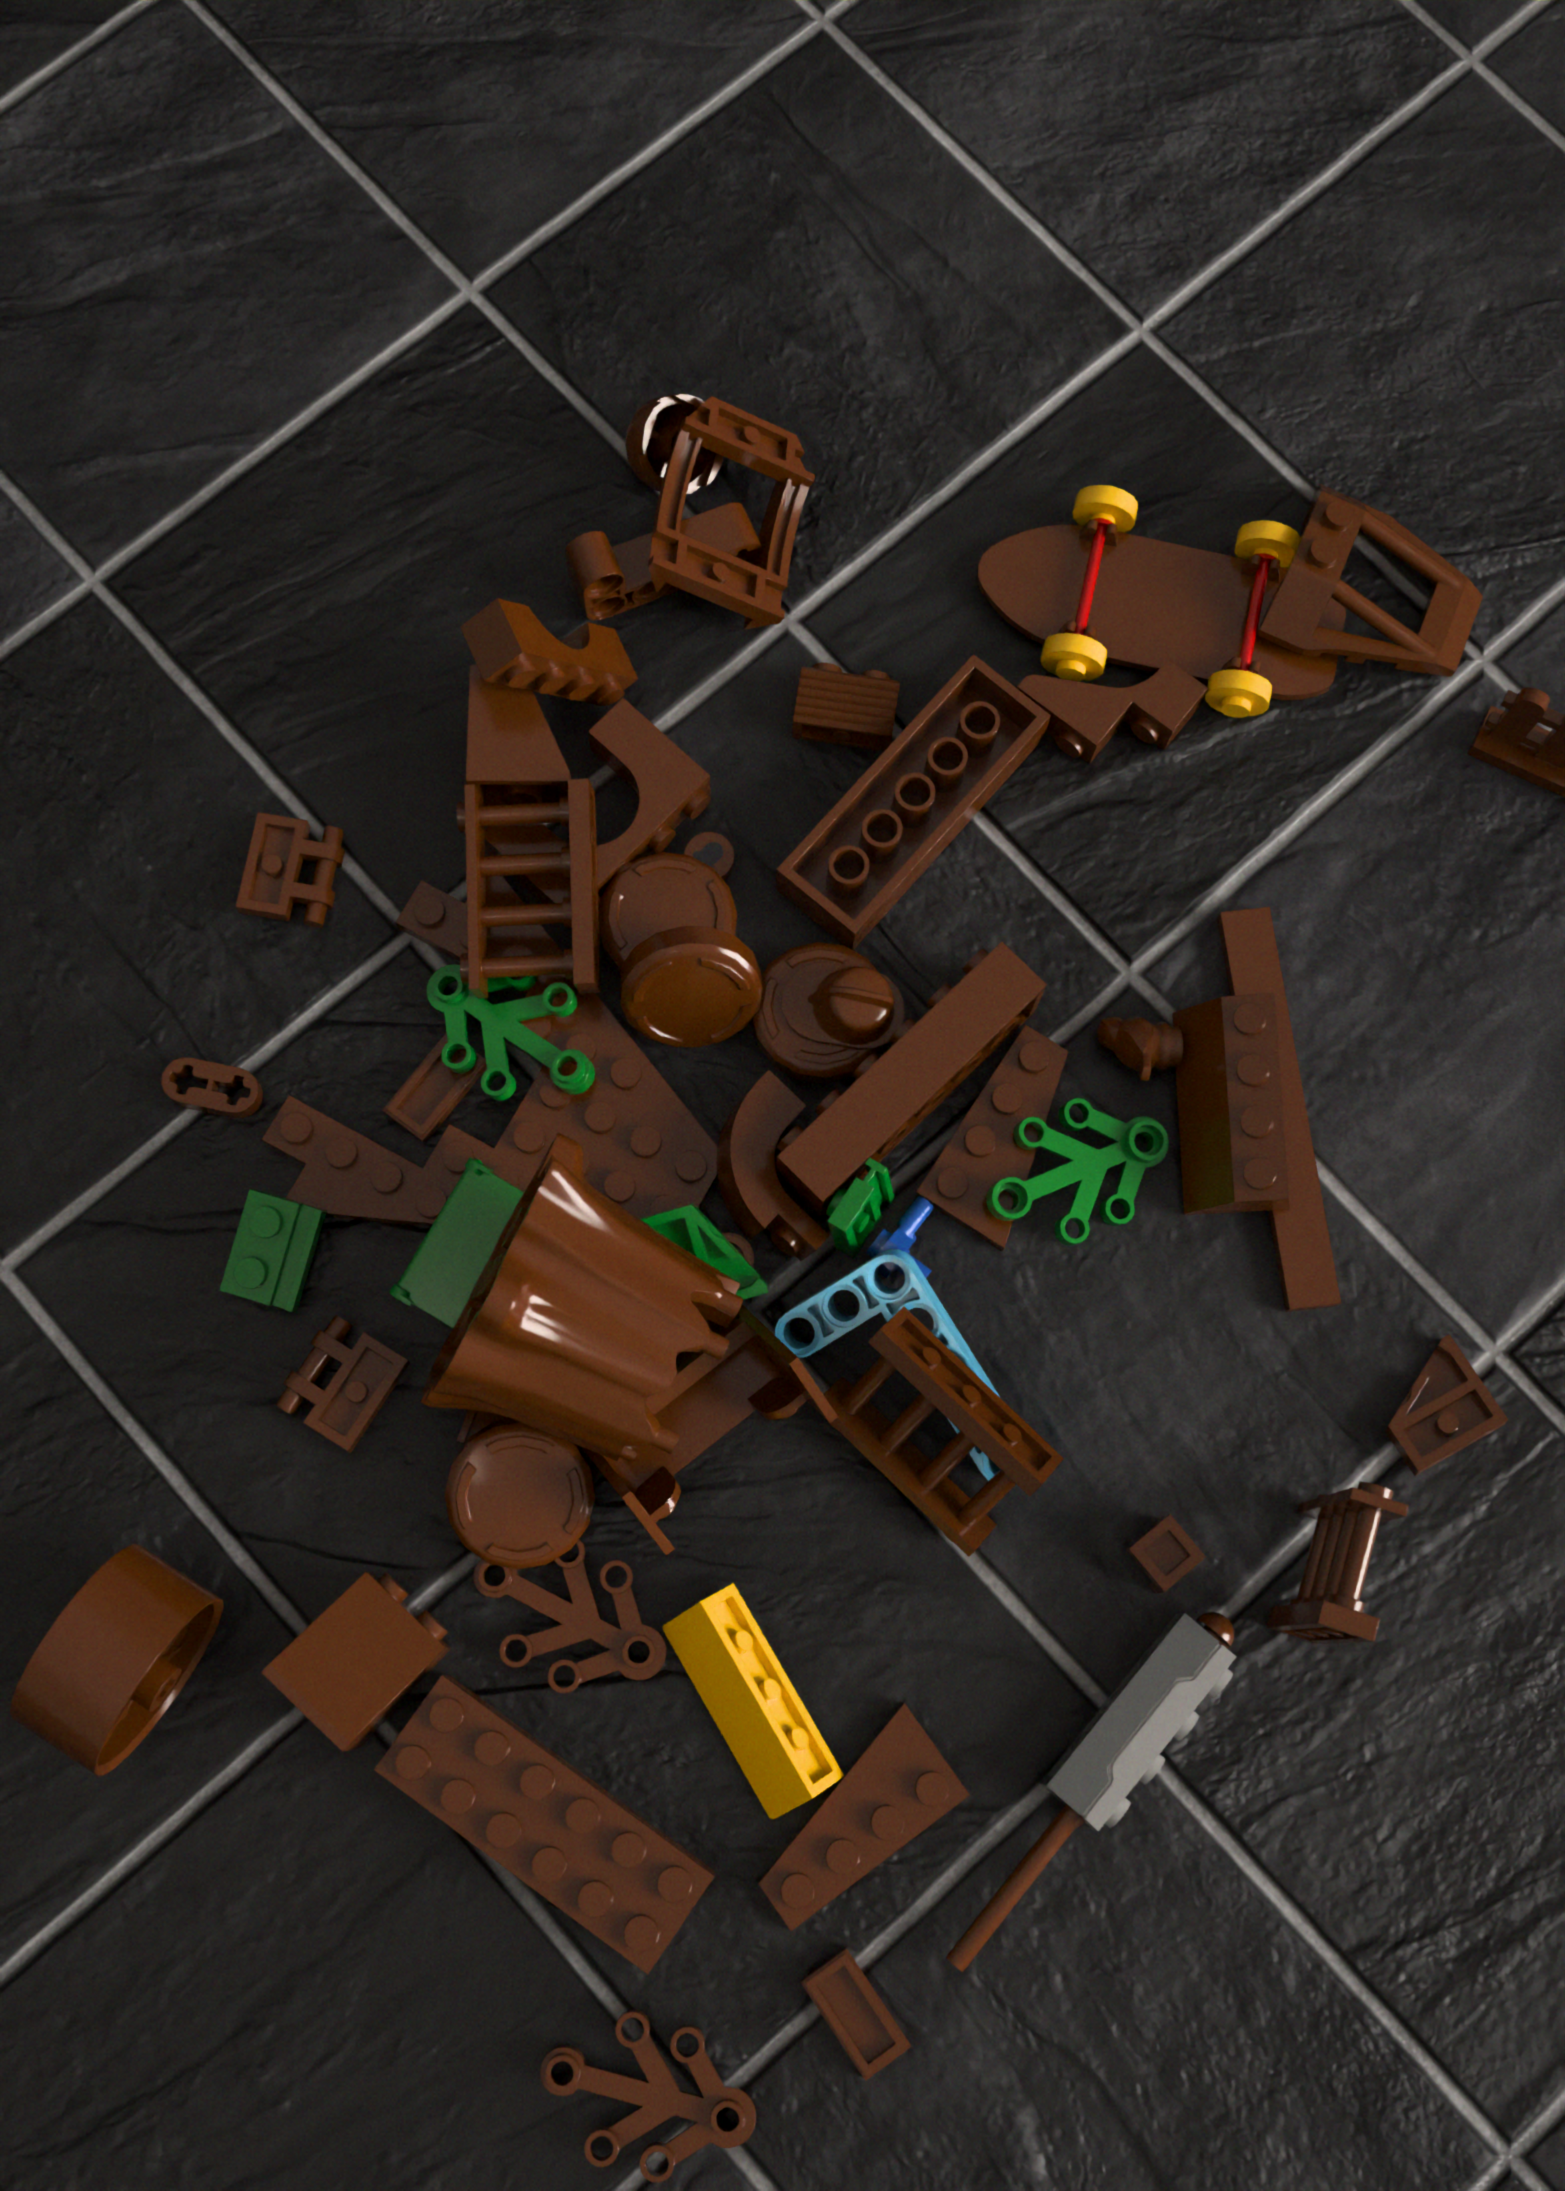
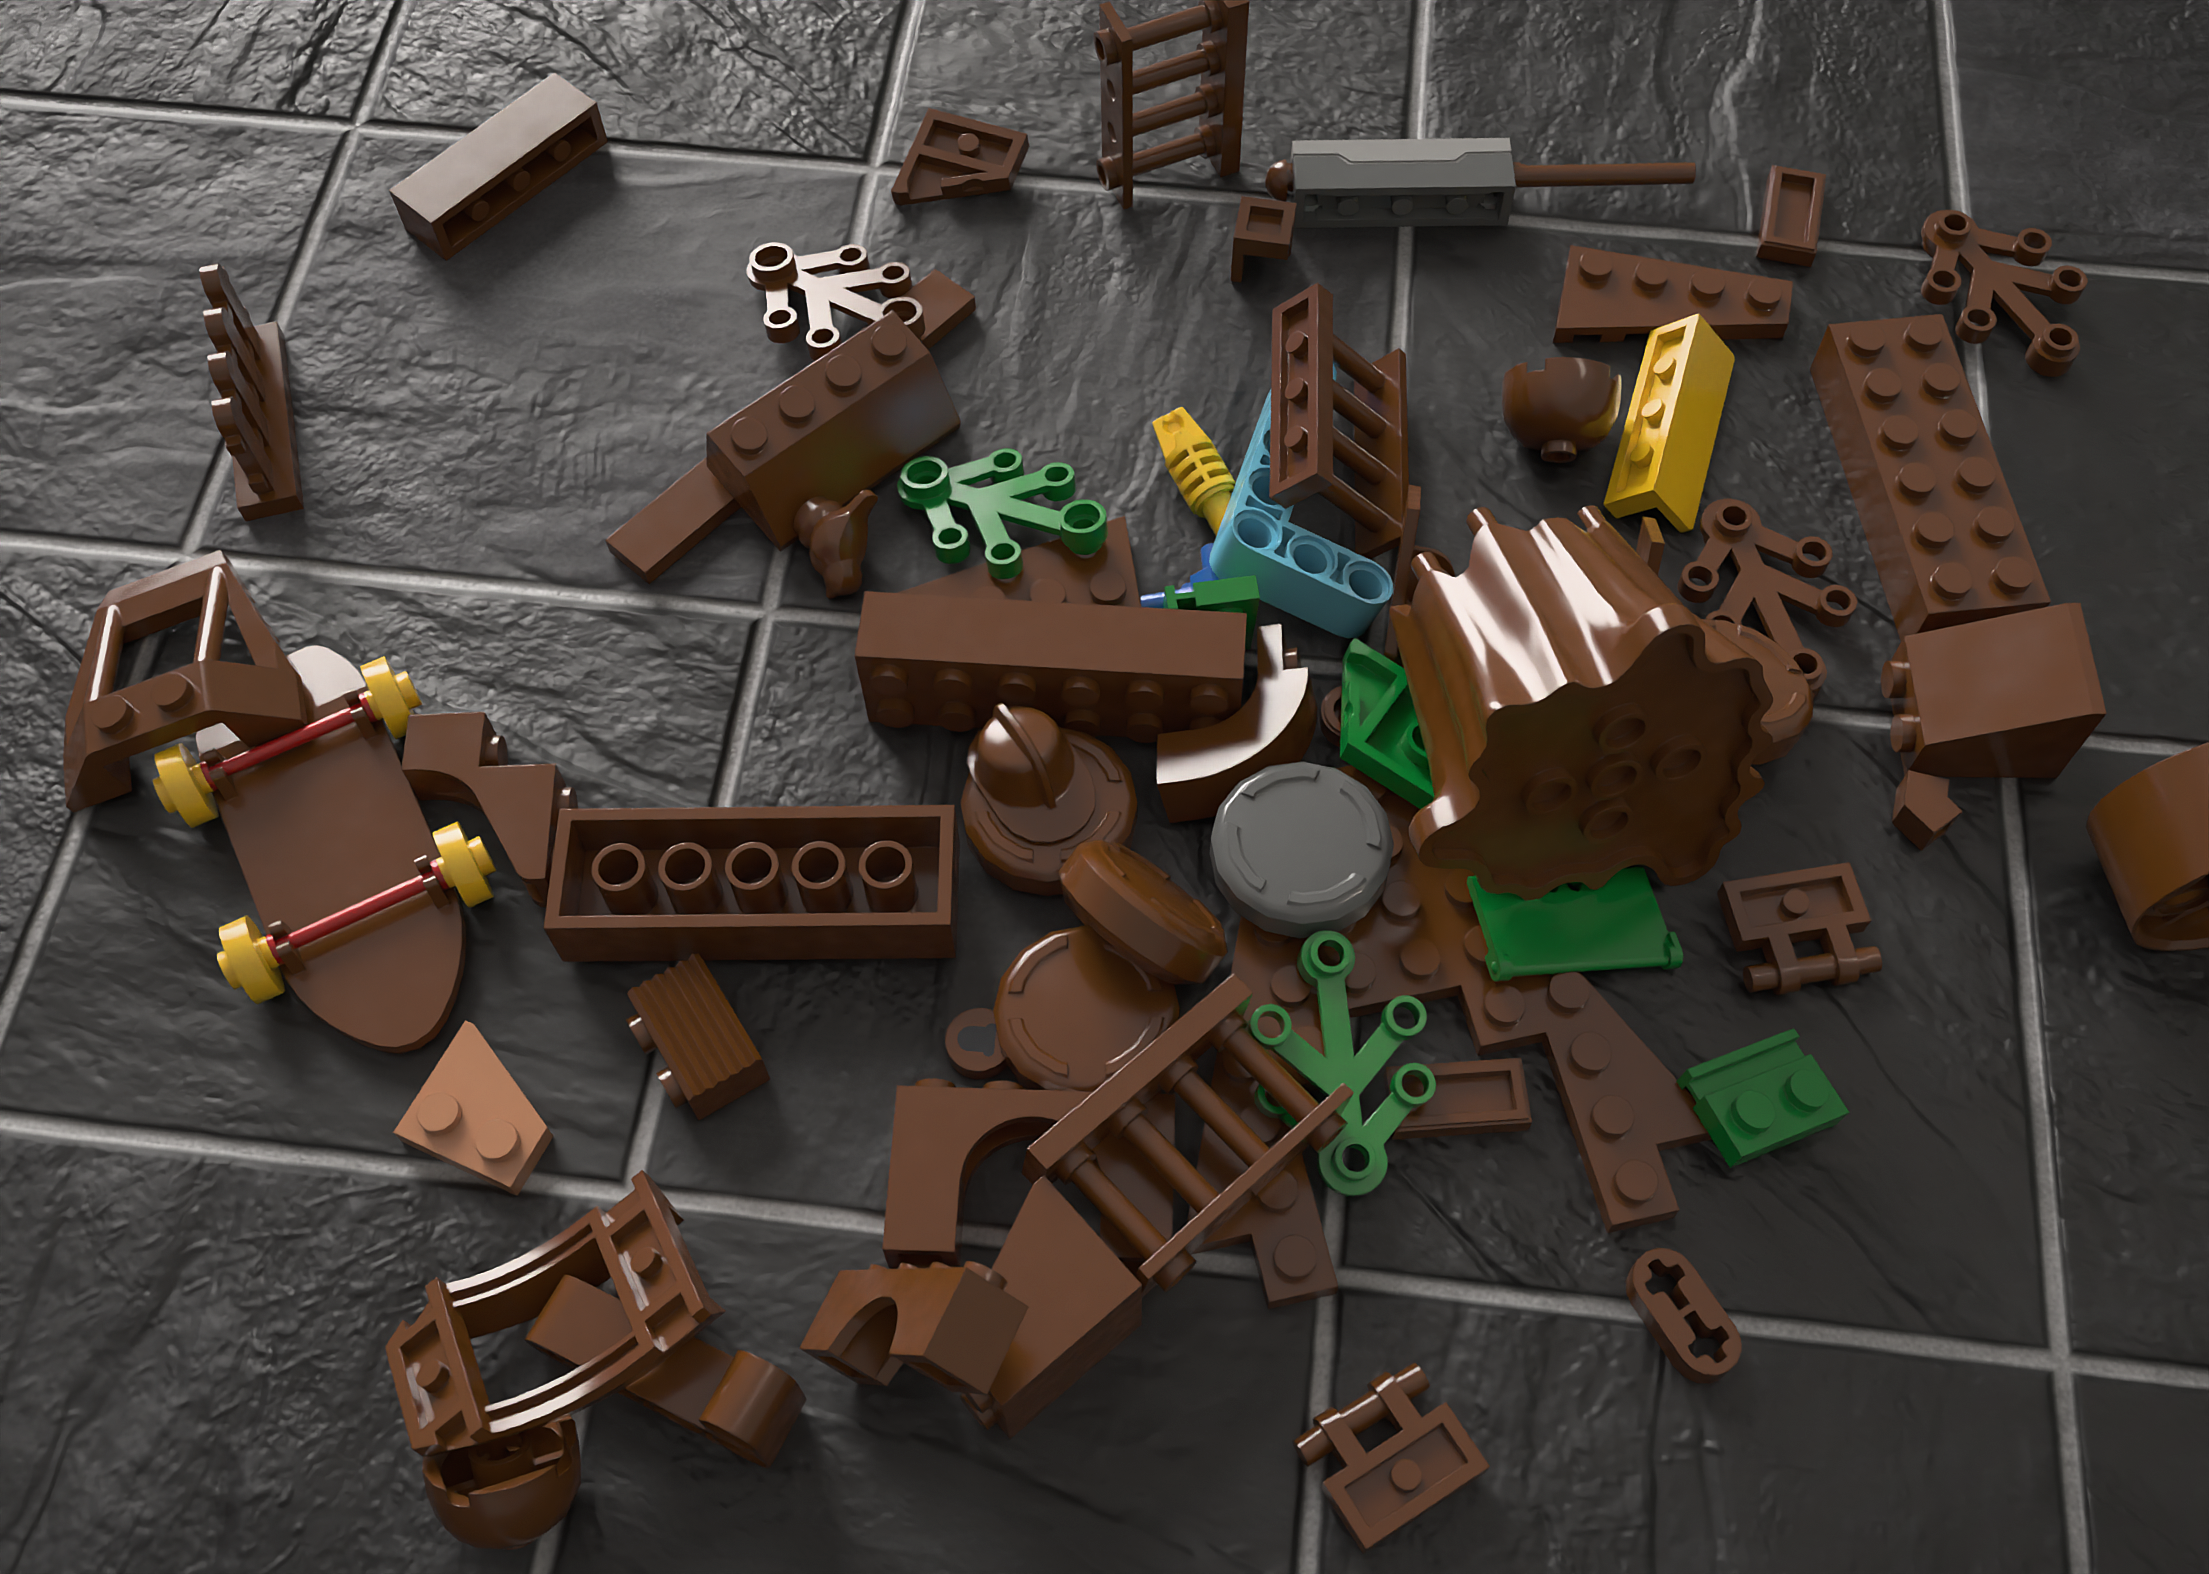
camera: 125 degrees left, 15 degrees down
none -> nougat wing [393,1020,553,1196]
none -> plant [747,242,926,361]
none -> yellow hinge [1152,407,1236,536]
none -> dark grey piece [1210,762,1394,938]
none -> reddish brown cylinder [1502,357,1621,463]
none -> reddish brown piece [1892,770,1962,851]

